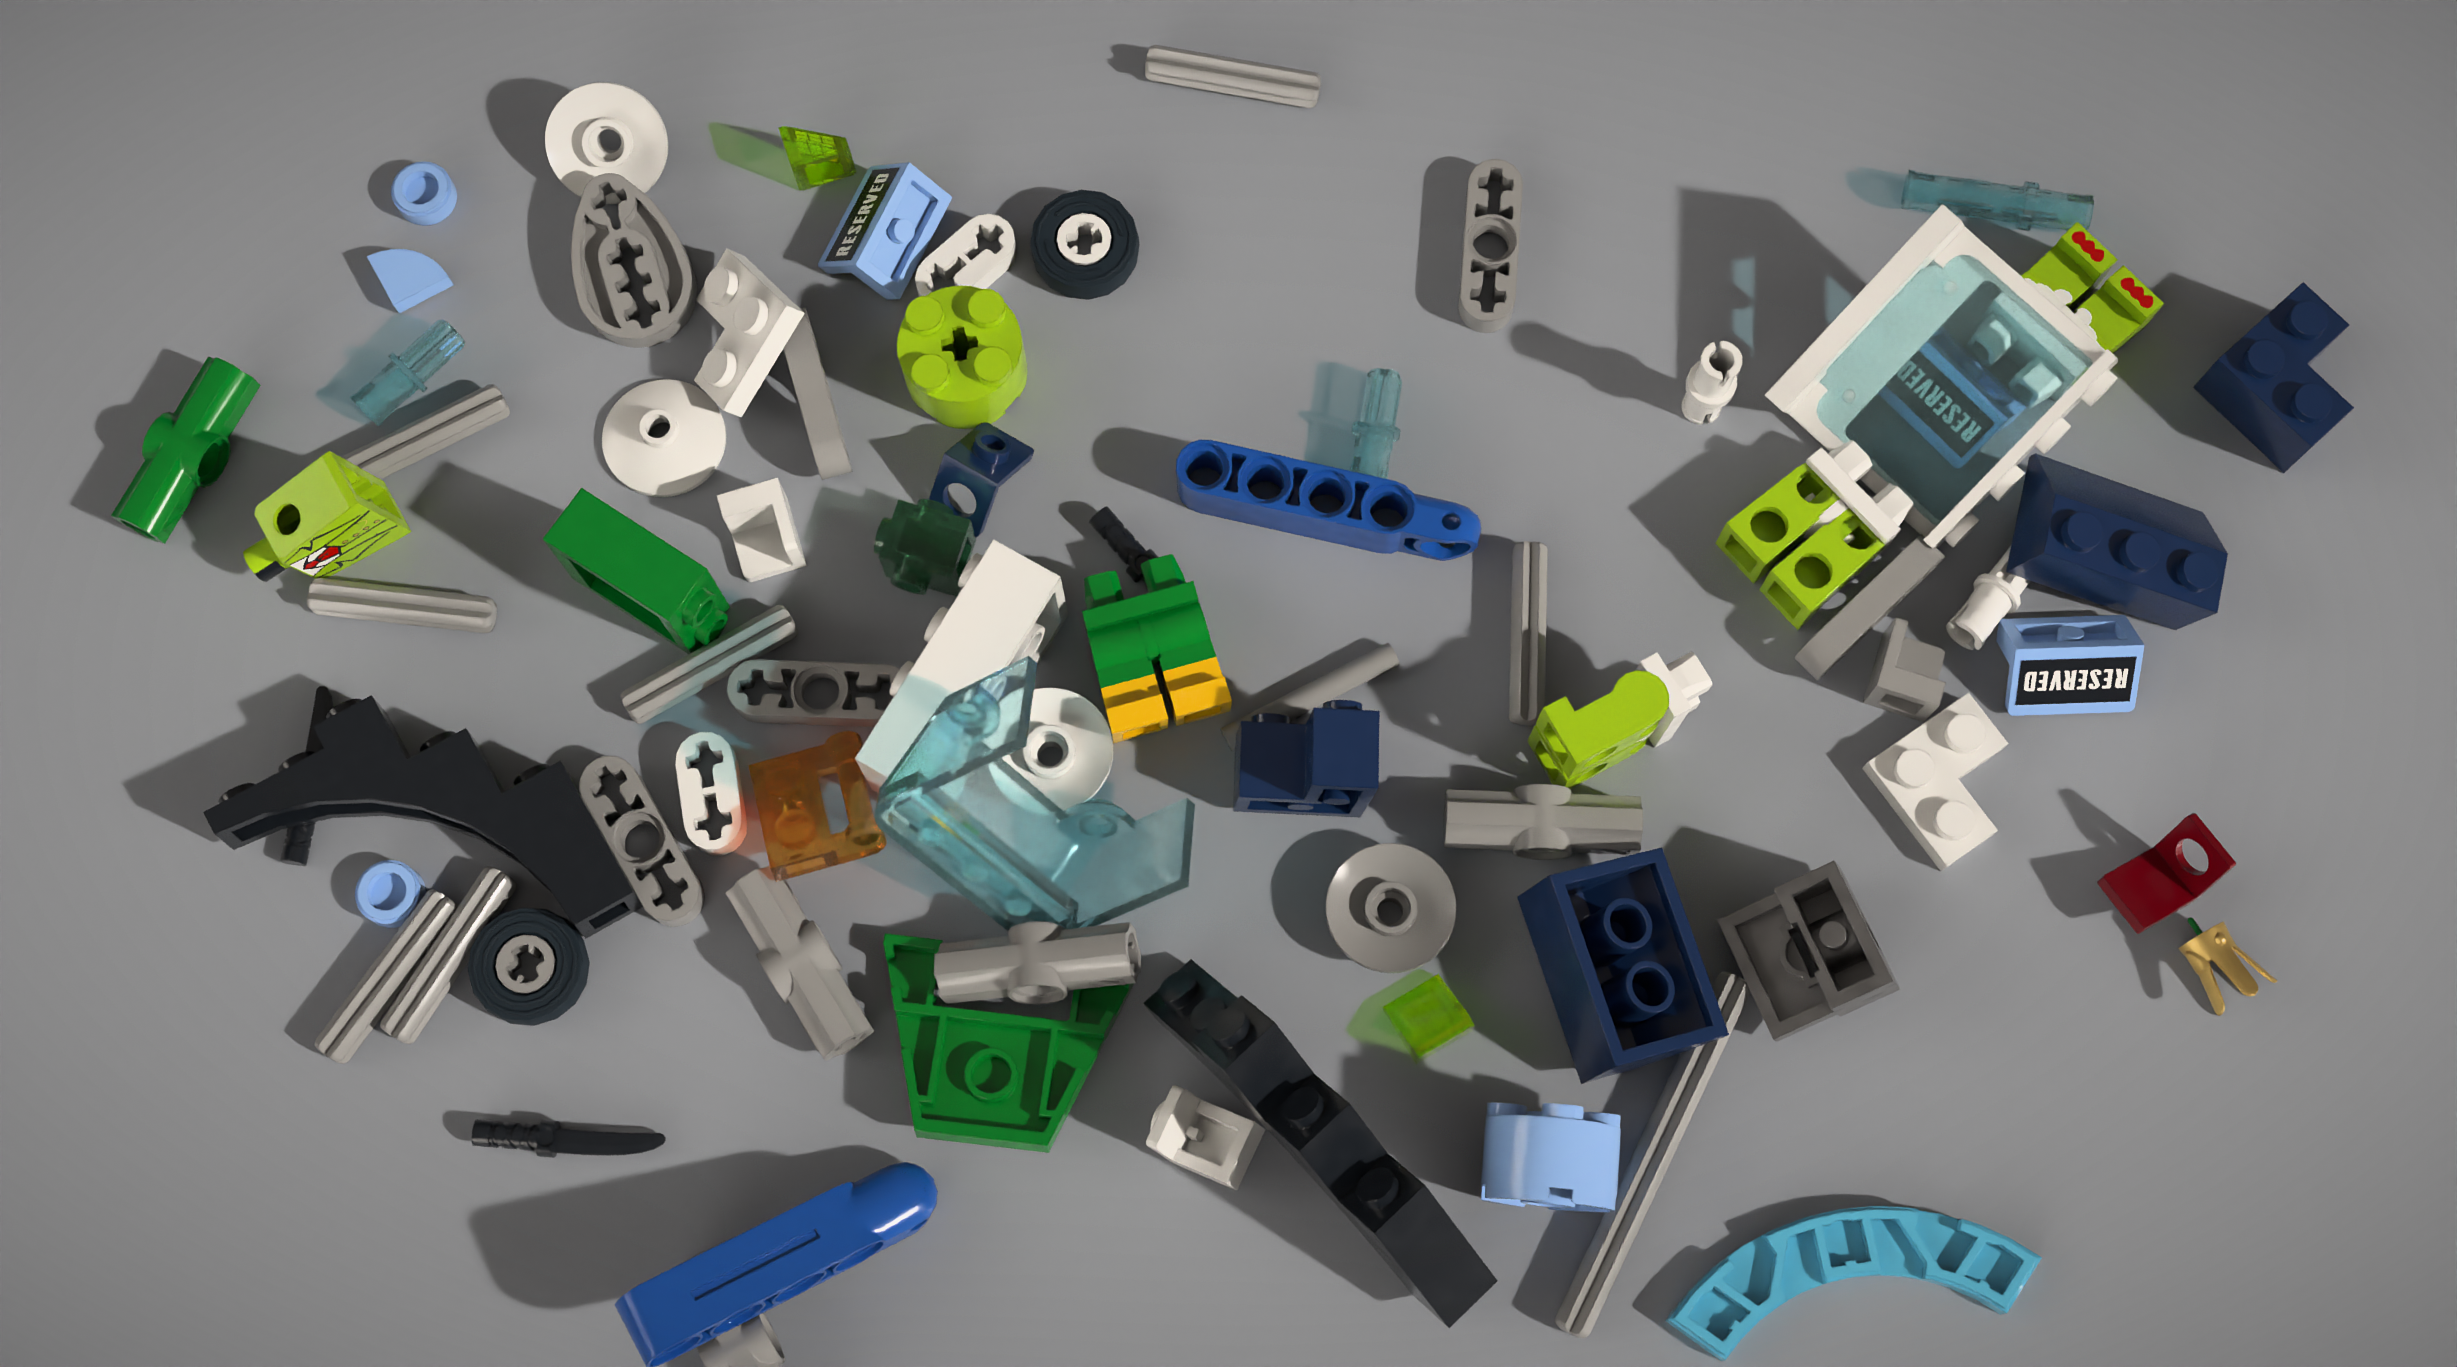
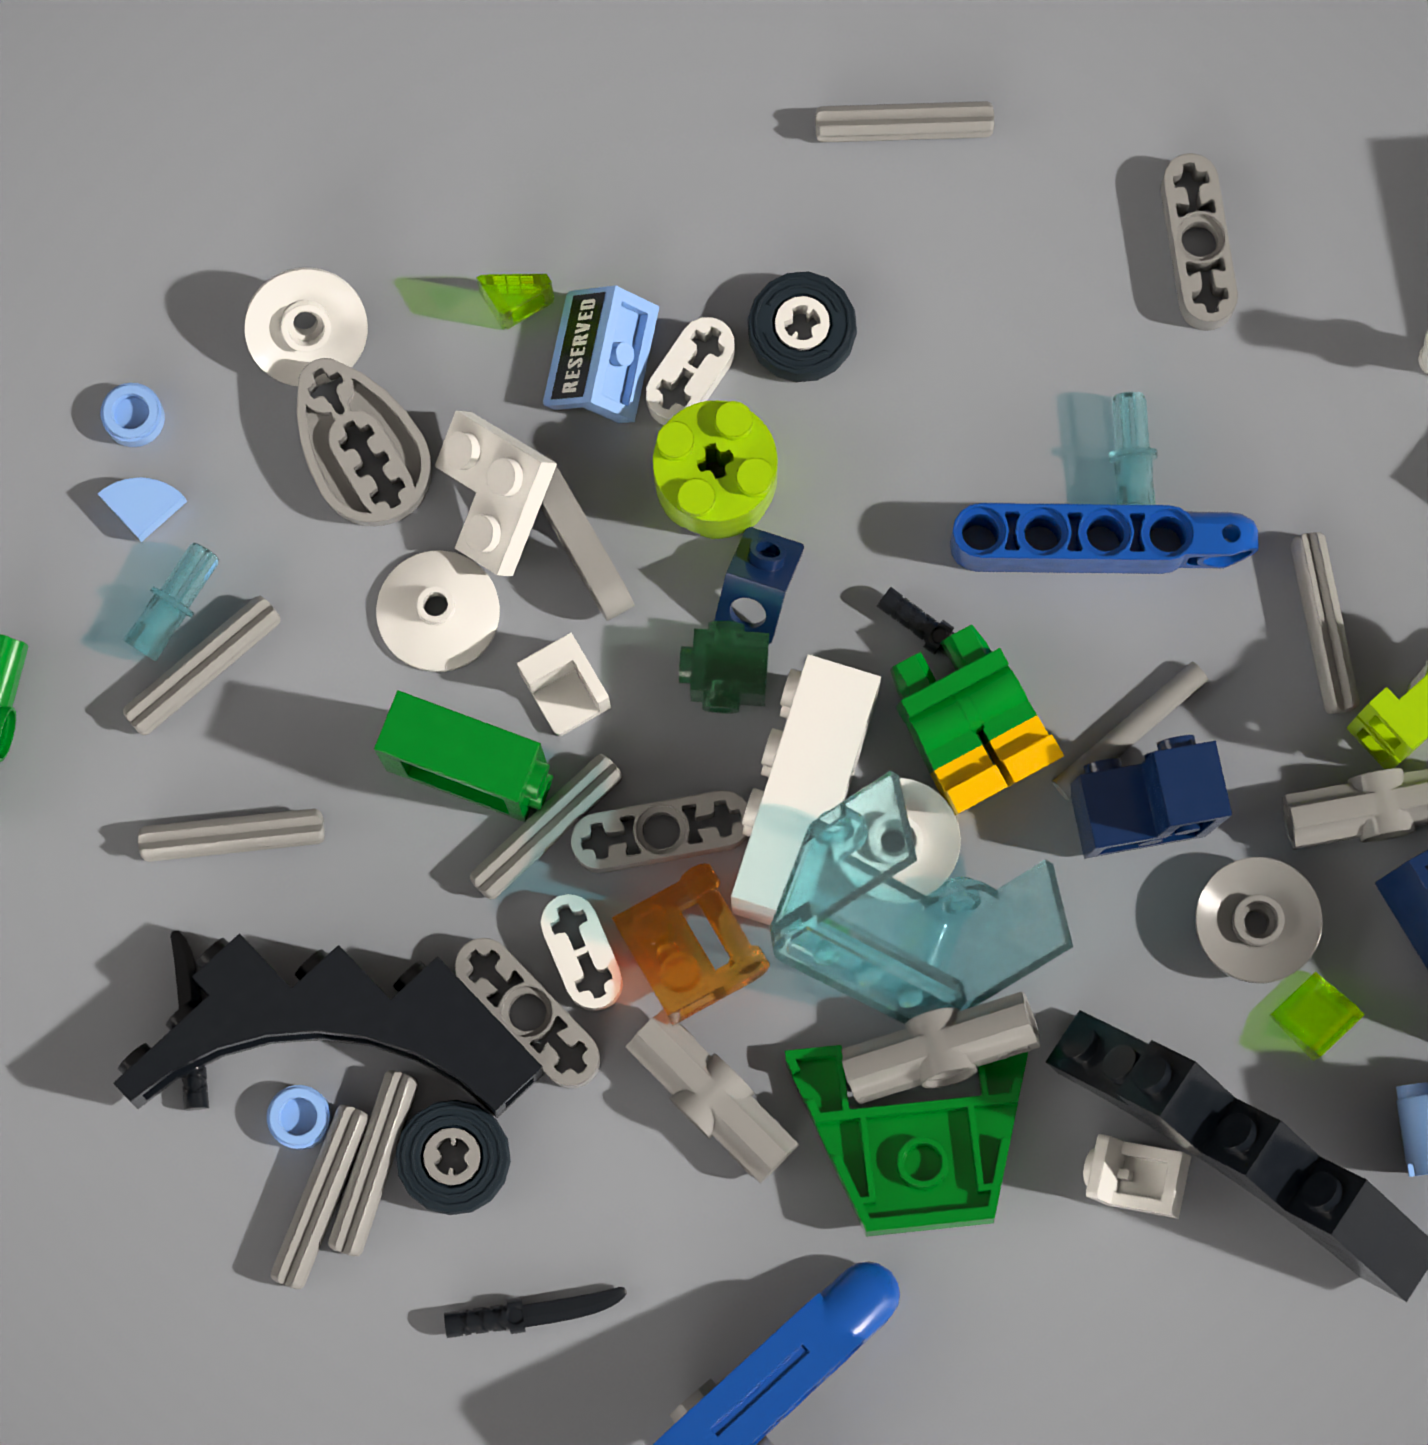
camera: 10 degrees left, 5 degrees up
lime torso [243,451,411,582] -> none

